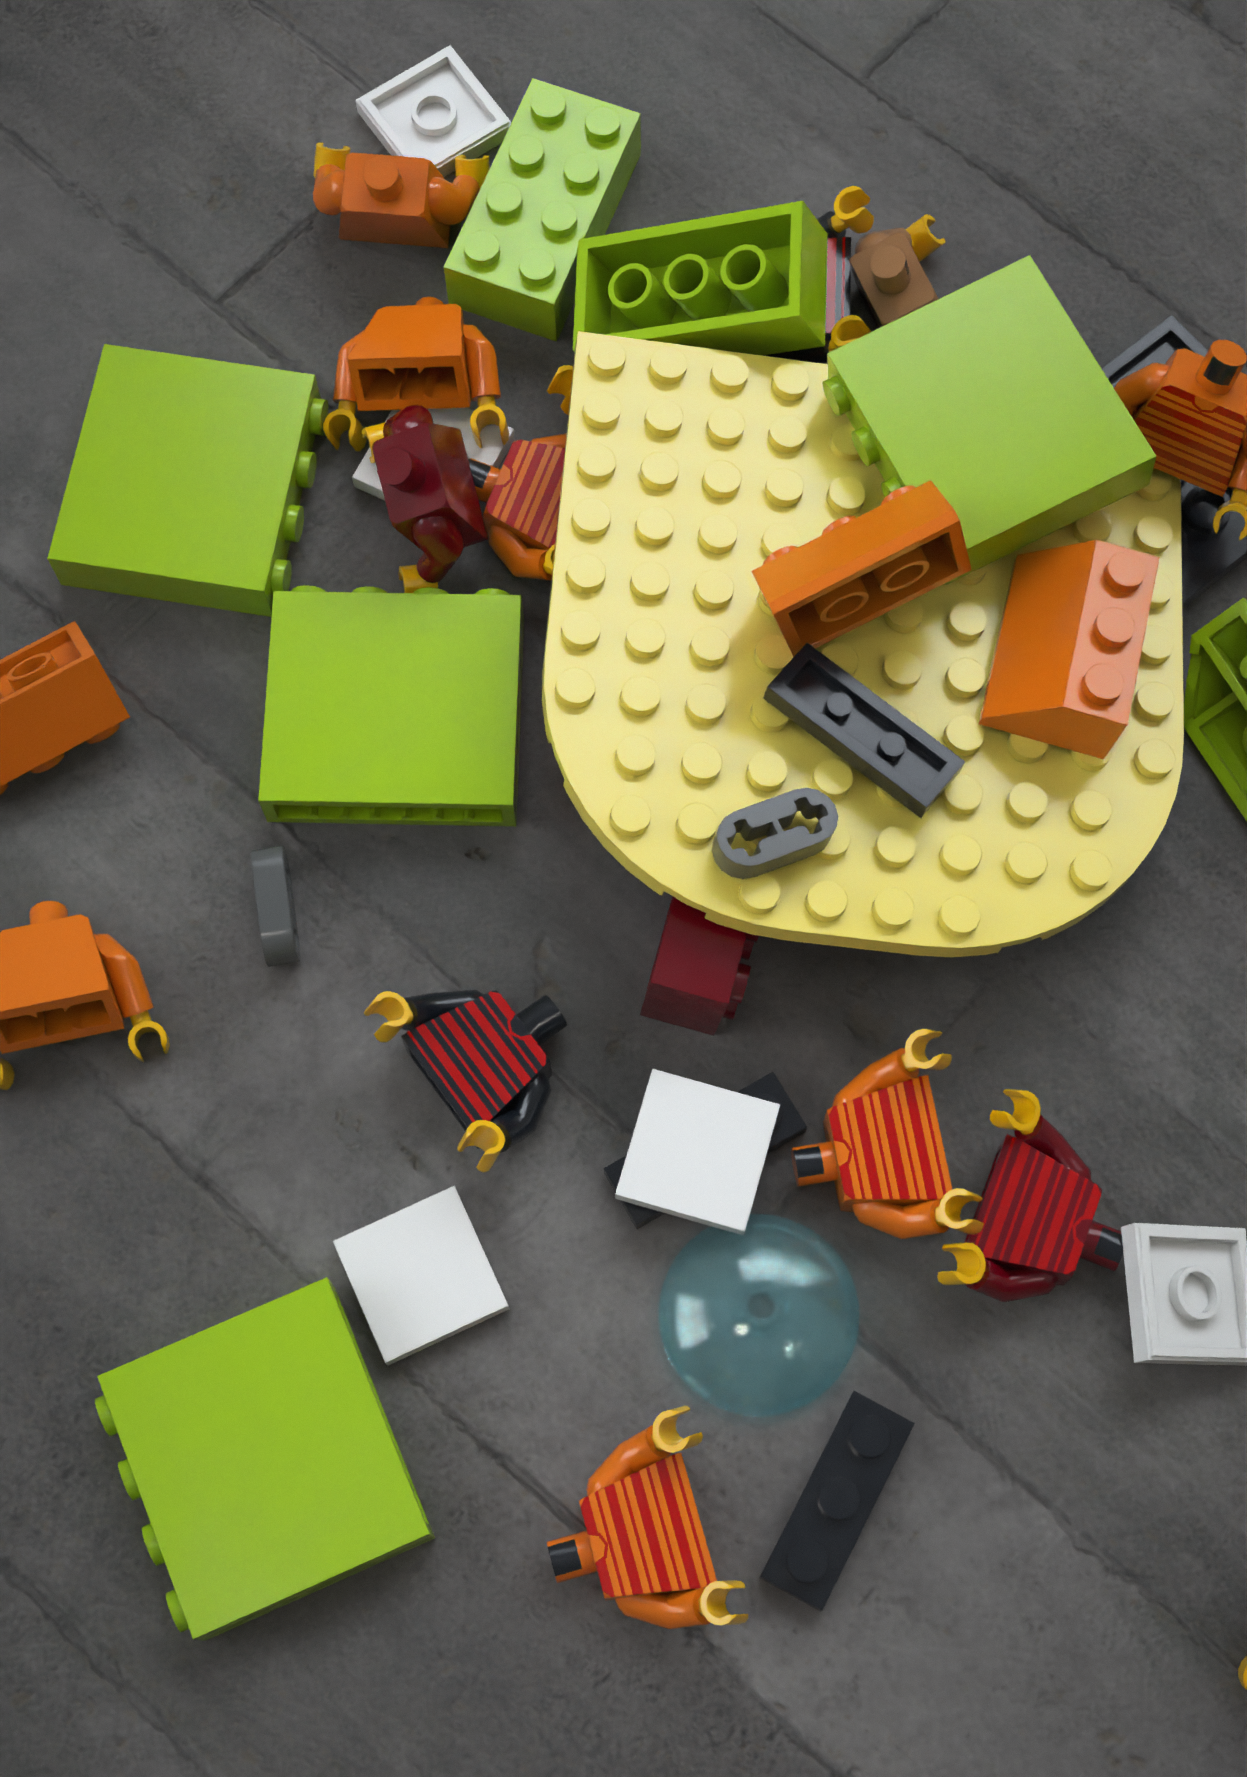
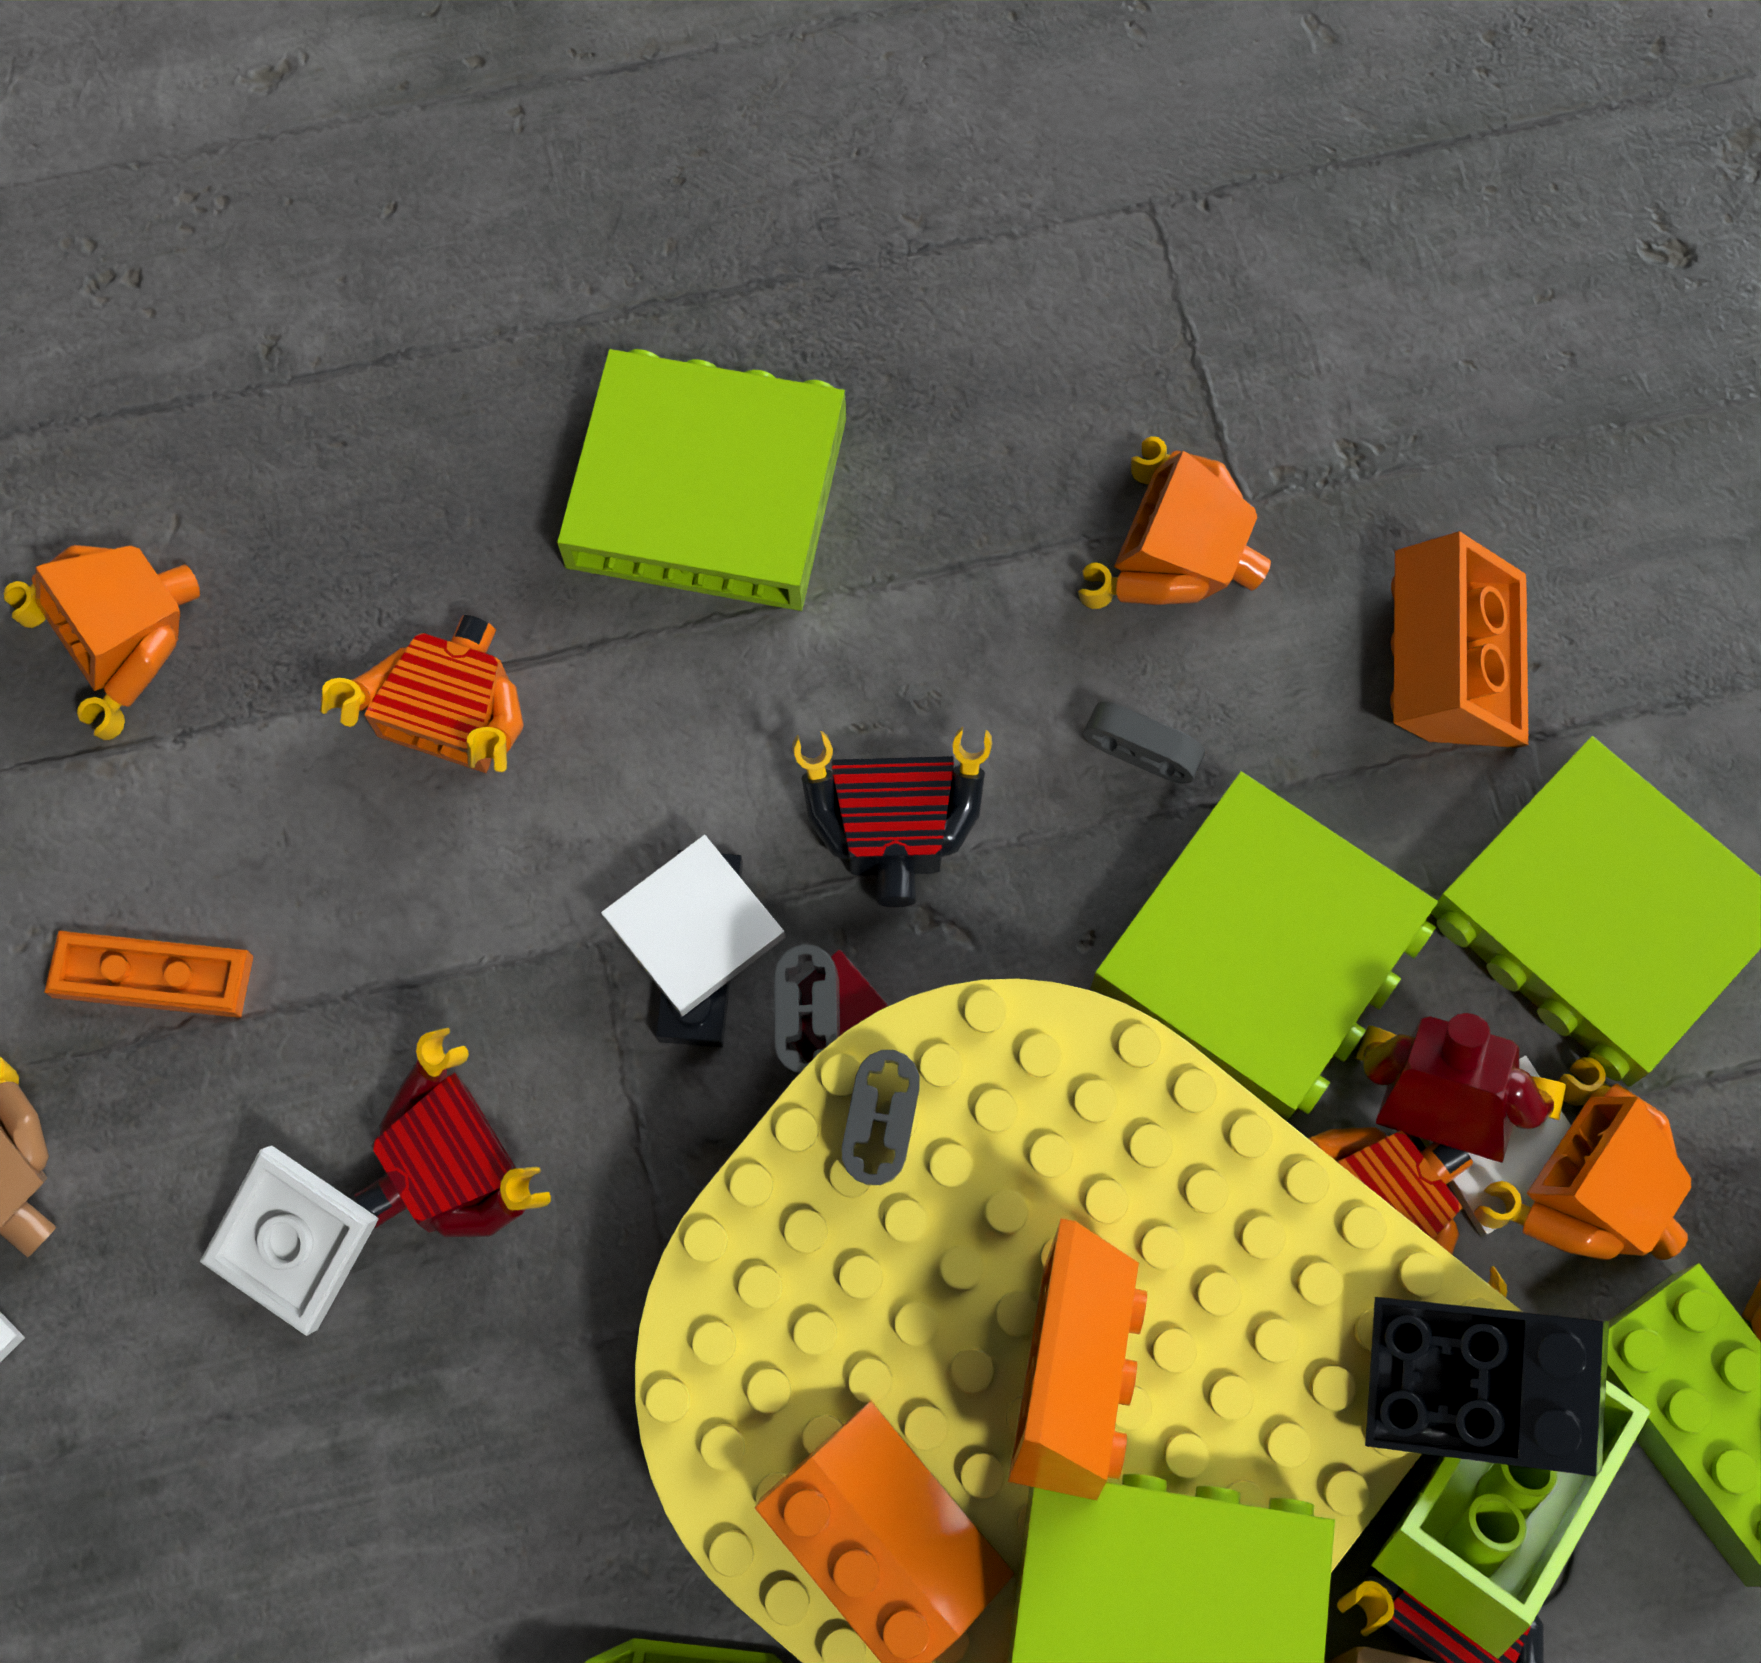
camera: 125 degrees right, 0 degrees up
white tile [333,1186,509,1366] -> none
clear light blue dish [659,1214,859,1417] -> none
black plate [759,1391,915,1612] -> none
black plate [763,643,965,818] -> none
torso [791,1029,984,1239] -> none
none -> orange tile [44,931,254,1018]
none -> dark grey beam [774,944,840,1076]
none -> black slope [1365,1297,1609,1476]

